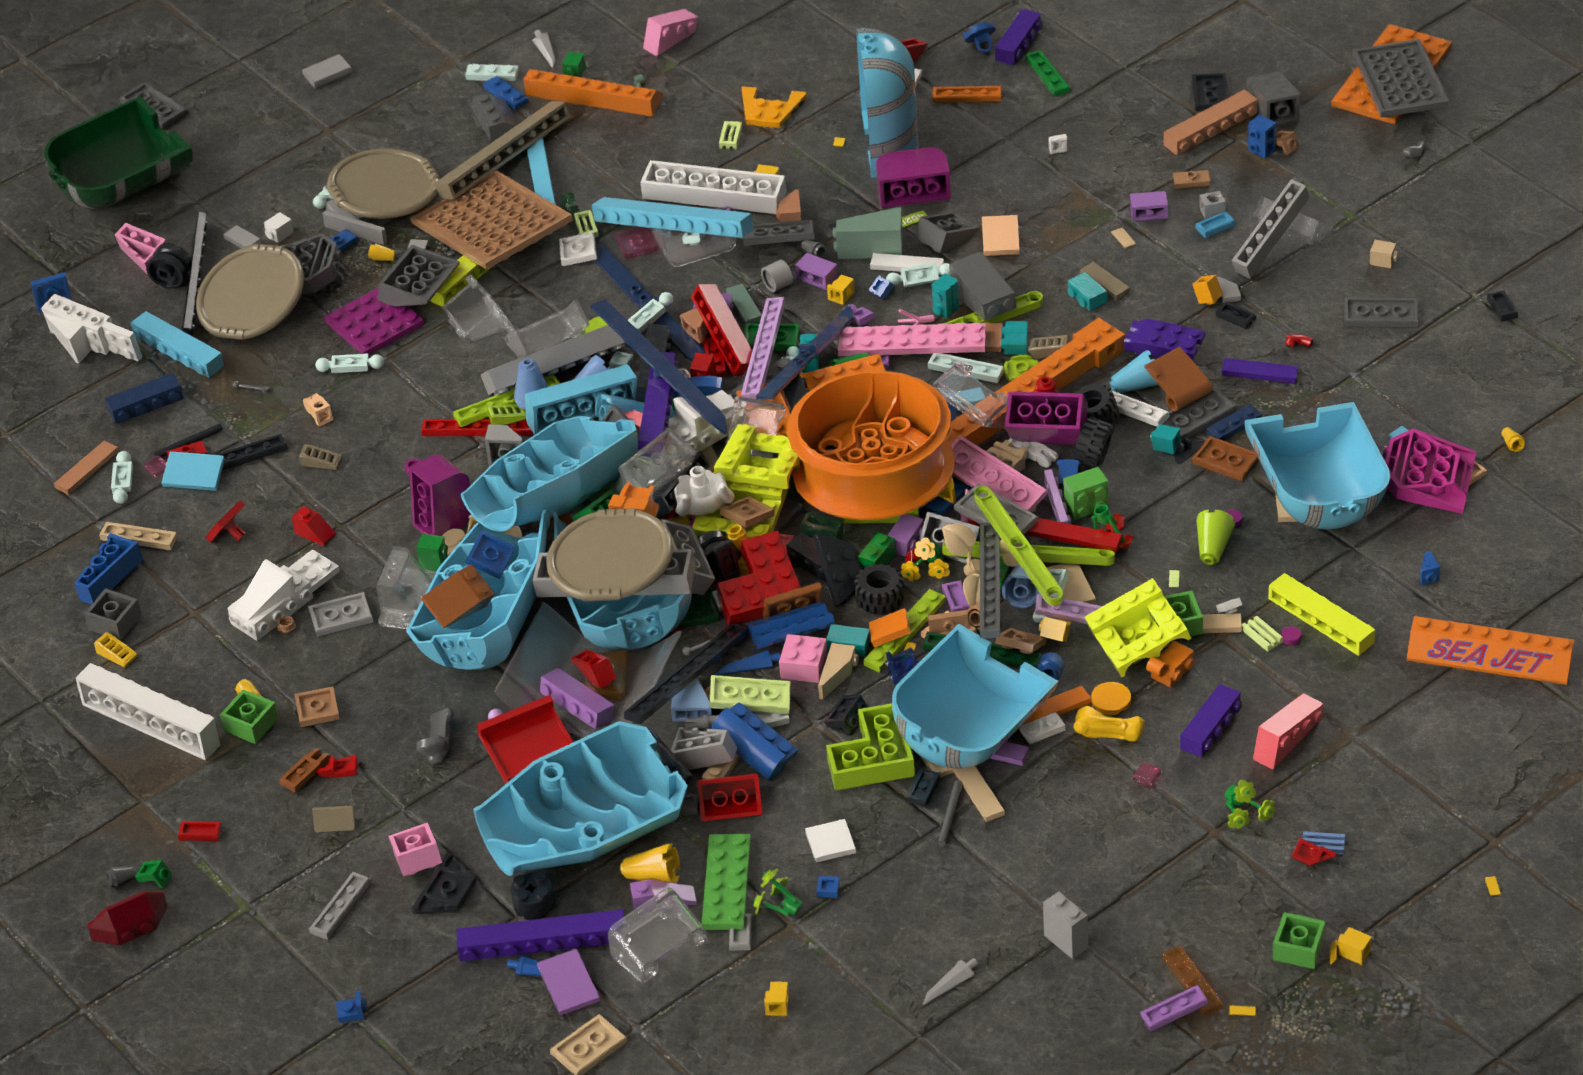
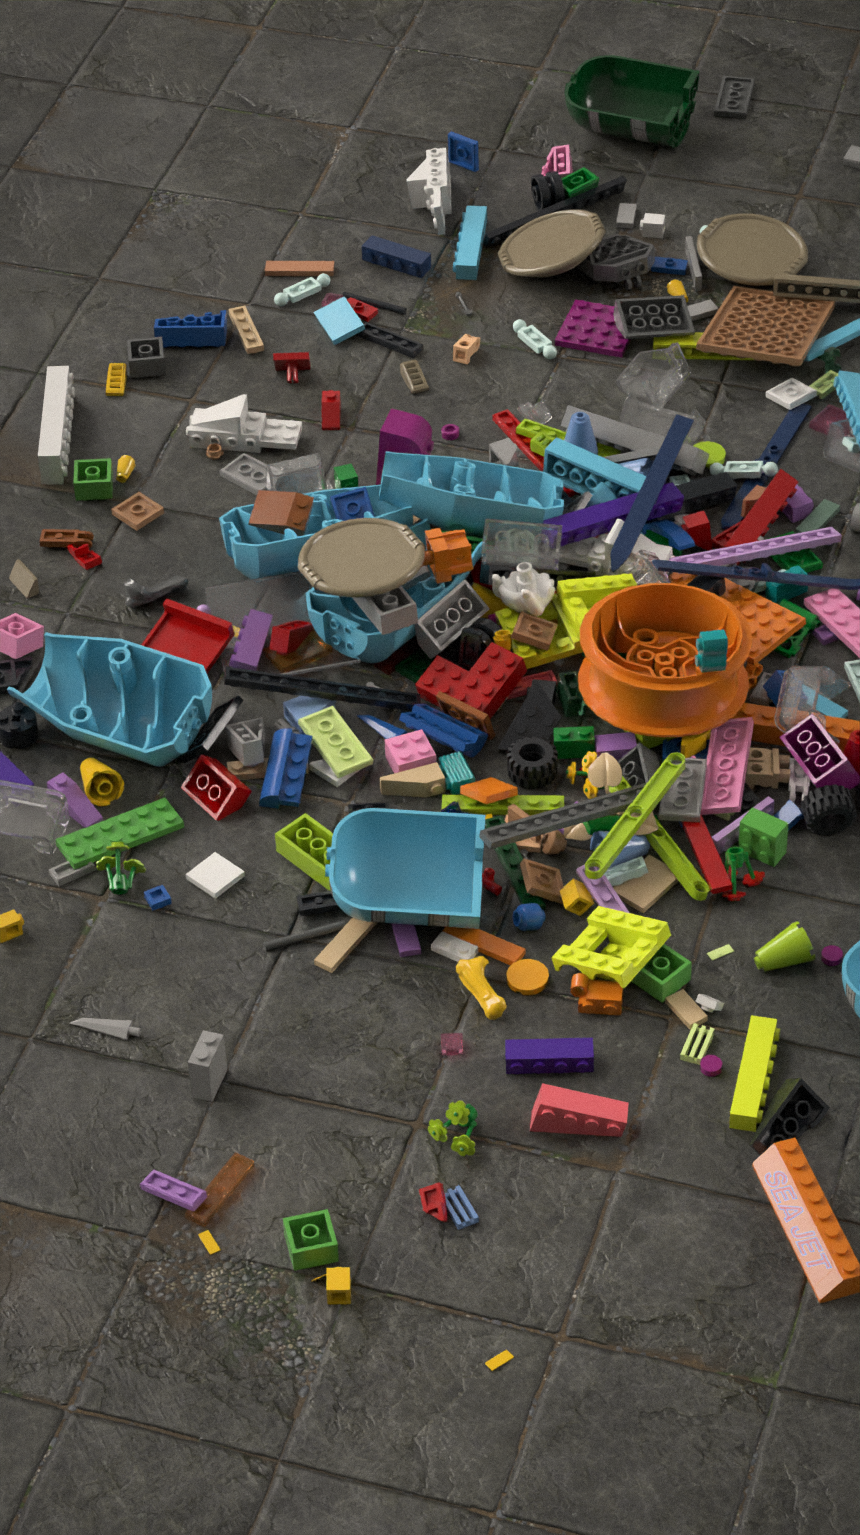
camera: 55 degrees right, 0 degrees up
none -> clear piece [517,400,552,425]
none -> green slope [561,167,600,200]
none -> light grey tile [603,446,661,463]
none -> teal brick [695,629,728,673]
none -> black wedge [750,1078,830,1156]

